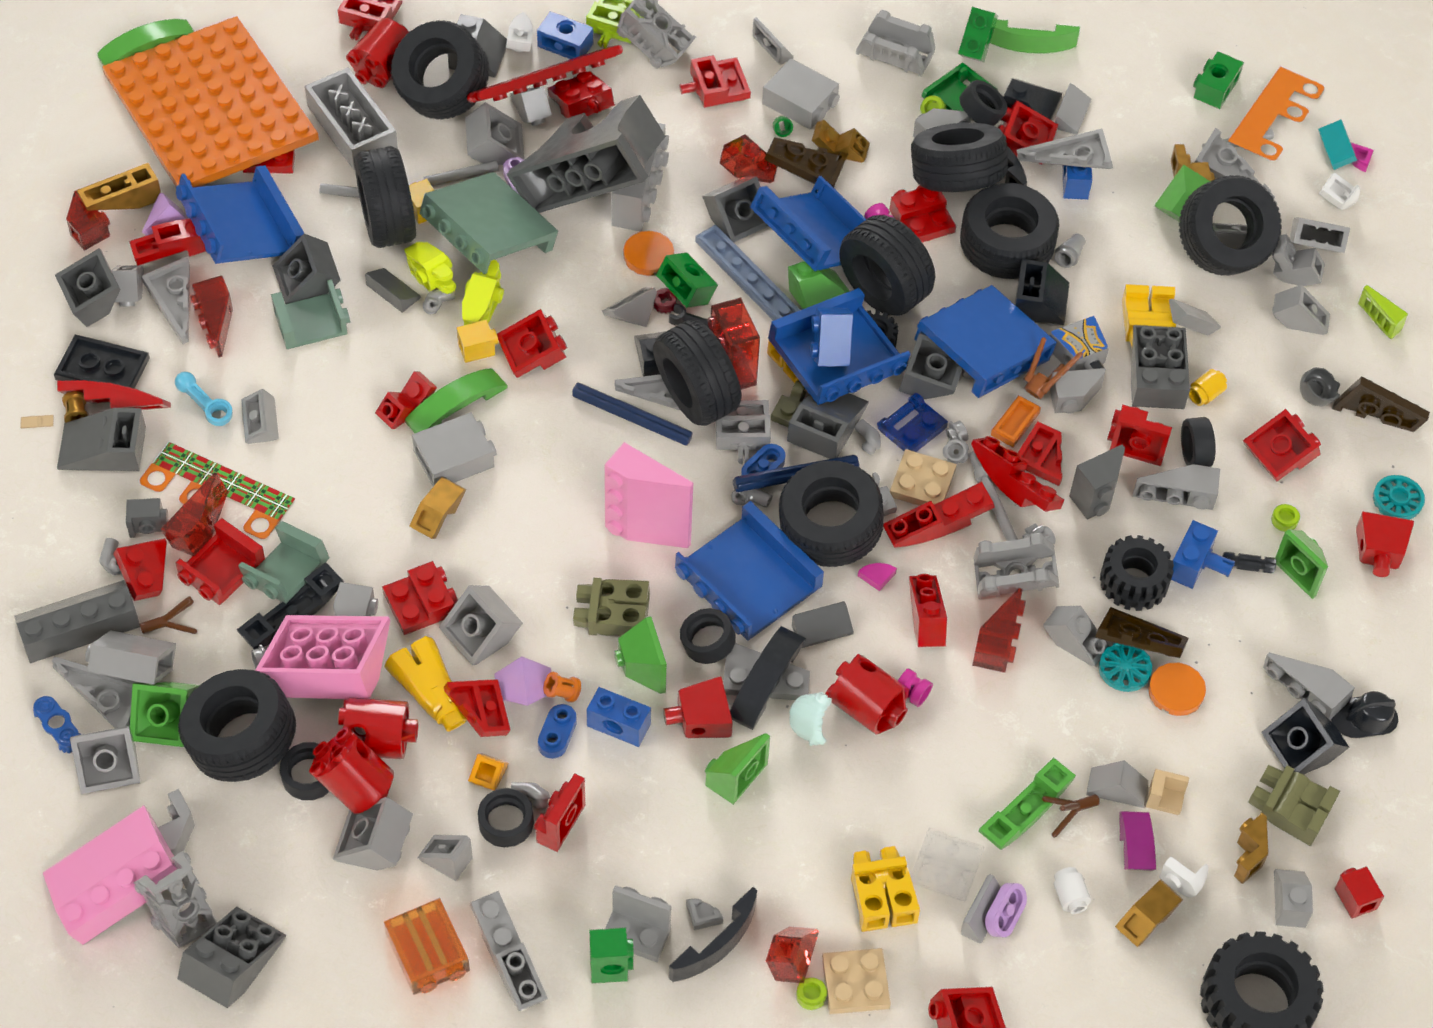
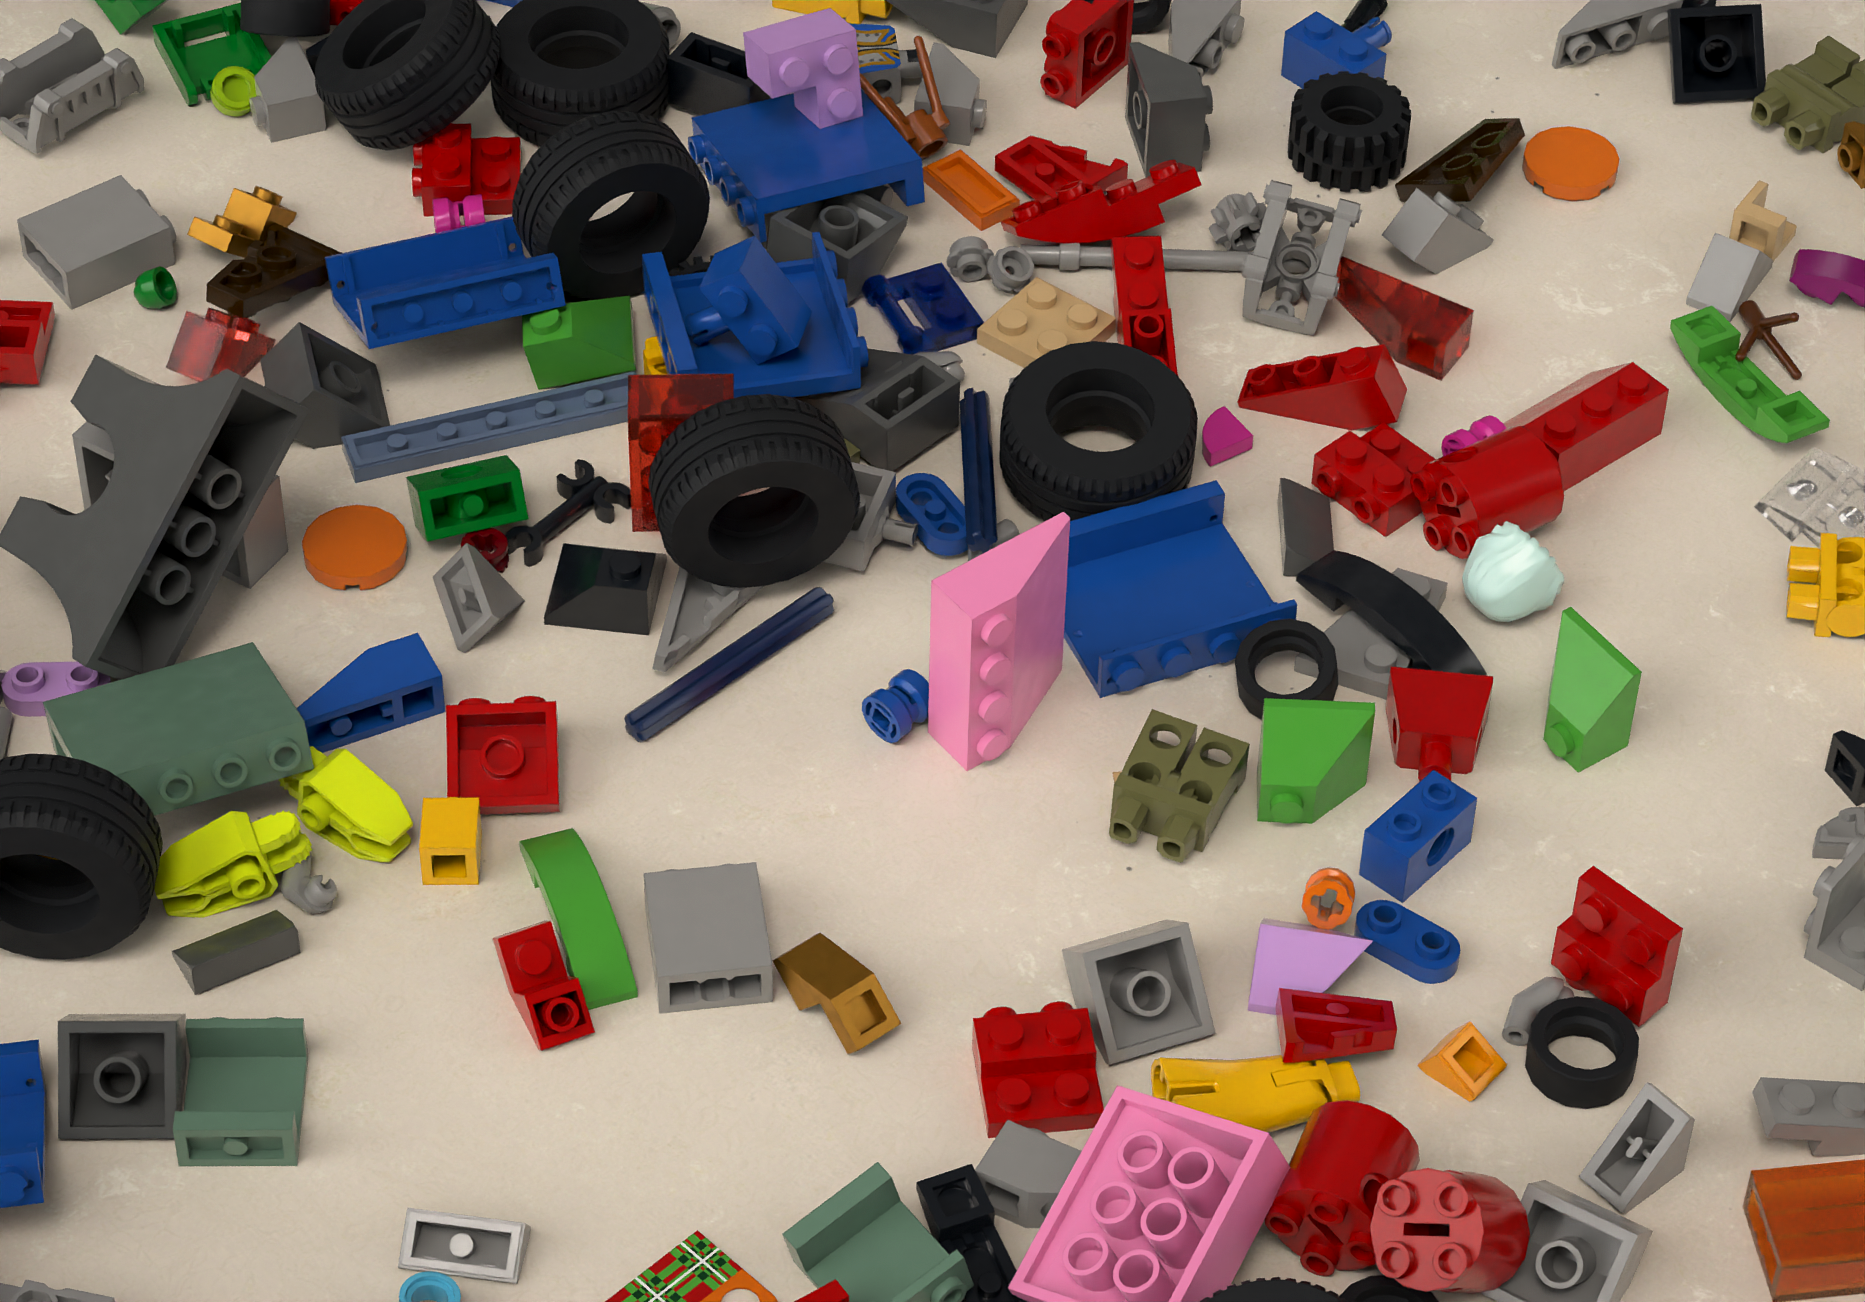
camera: 70 degrees left, 10 degrees down
clear red slope [190,275,233,358] -> none
teal wheel [1099,643,1153,692] -> none
none -> blue slope [296,633,445,753]
none -> lavender brick [743,8,863,129]
none -> red plate [1311,422,1436,537]
none -> red slope [1503,362,1669,492]

